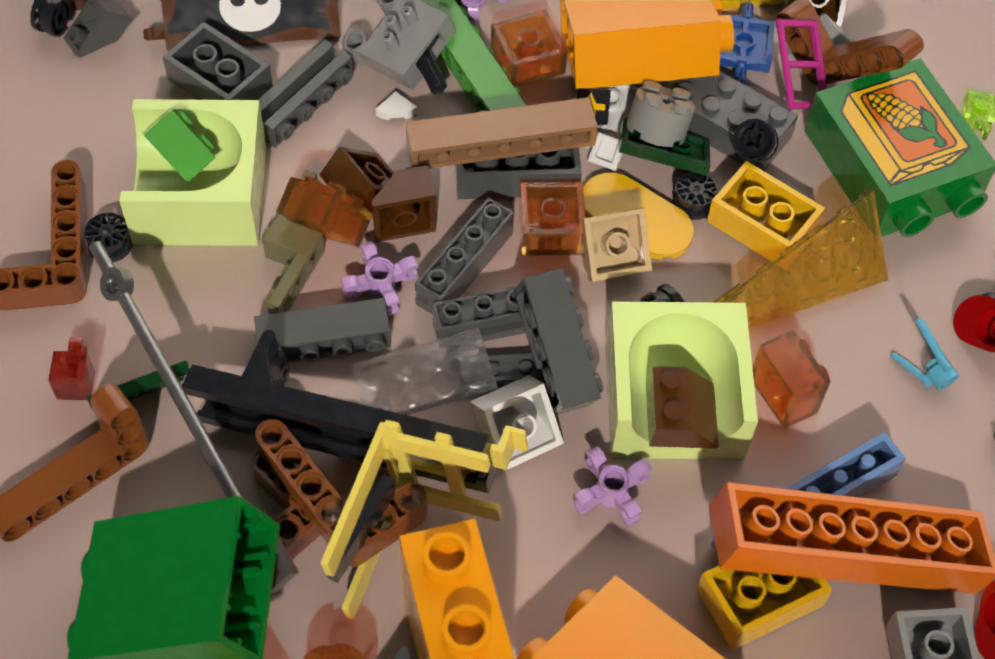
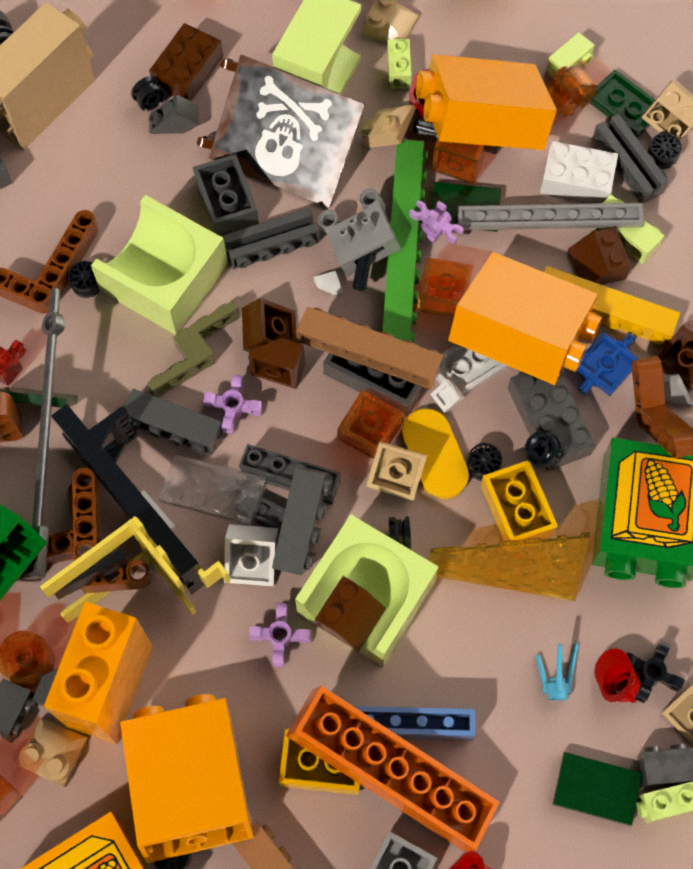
camera: 35 degrees right, 10 degrees up
bright green brick [142,108,216,183] -> none
clear orange brick [276,176,372,248] -> none
dark grey brick [415,197,514,314] -> none
black sticker [577,88,611,125] -> none
dark green tile [618,117,711,176] -> none
light grey brick [626,80,695,147] -> none
clear orange brick [752,329,831,429] -> none
dark pink window [776,18,827,110] -> none

